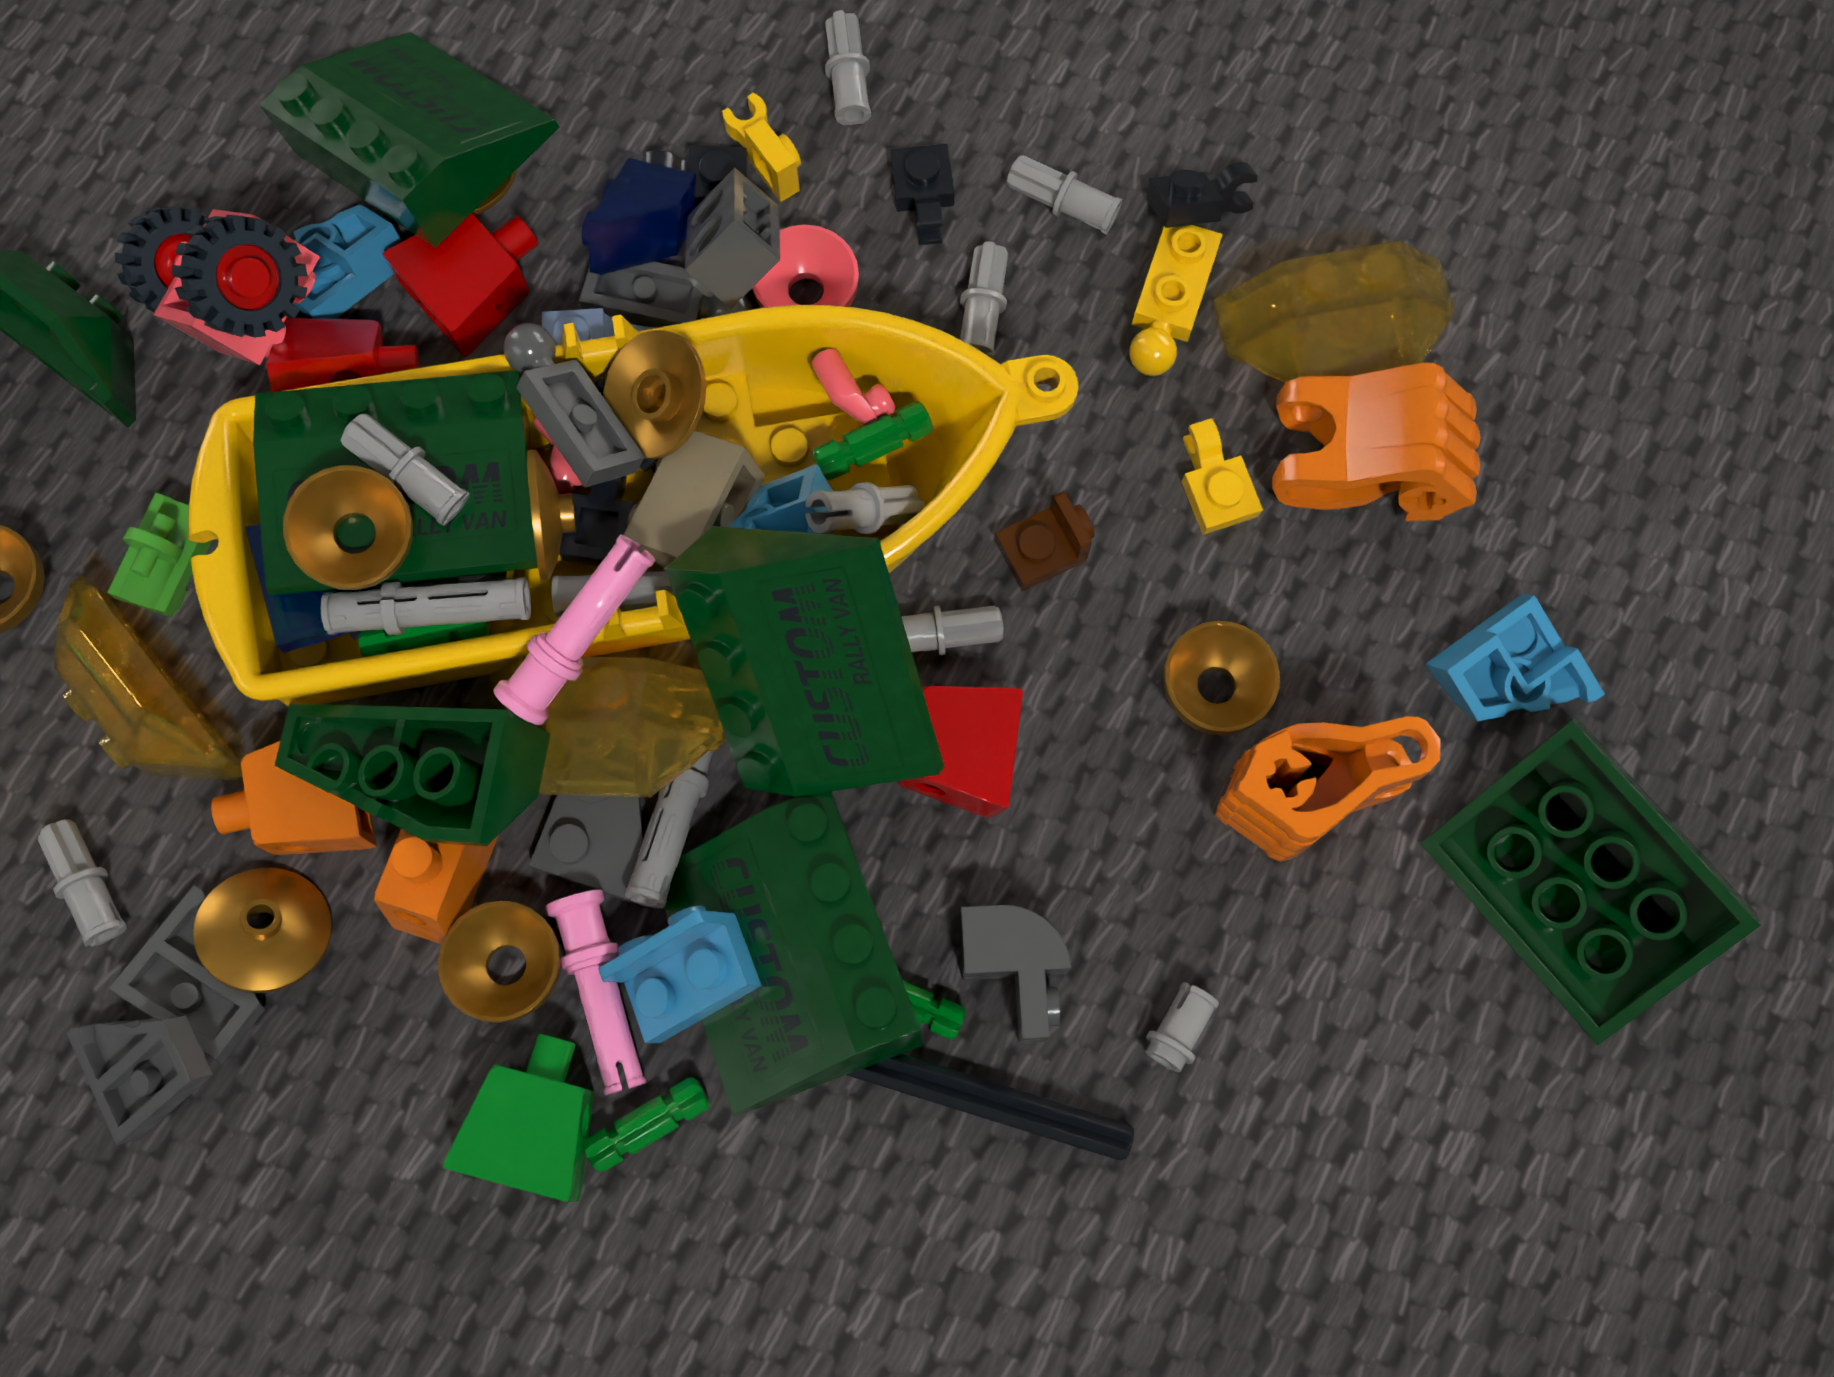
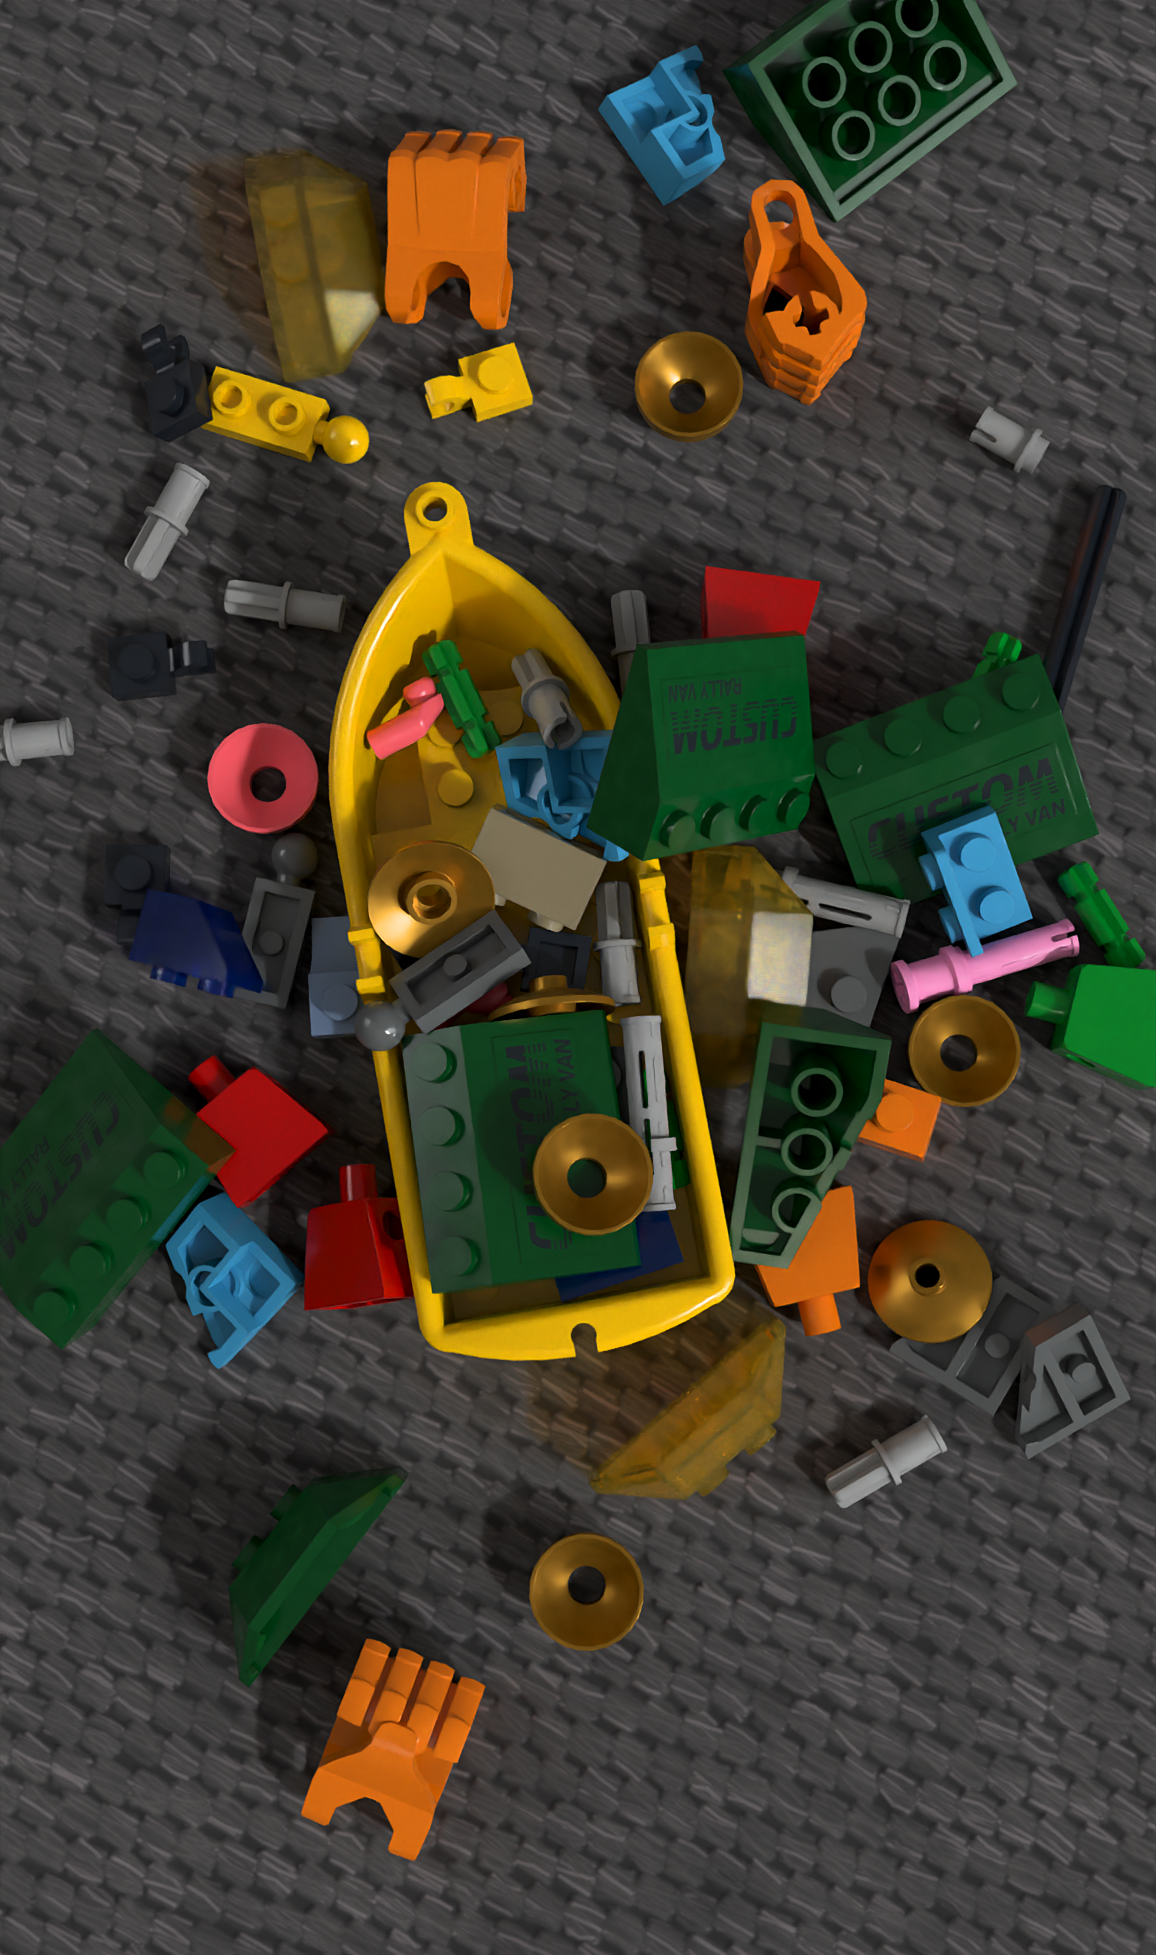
camera: 85 degrees left, 10 degrees up
bright green hips [107,493,212,618] -> none
black brick [115,206,320,365] -> none
light grey axle [341,414,470,526] -> none
bright pink pin [493,534,656,725] -> none
dark grey brick [685,168,780,308] -> none
yellow plate [722,93,801,202] -> none
dark grey brick [959,905,1071,1043] -> none
reddish brown bracket [994,491,1095,592] -> none

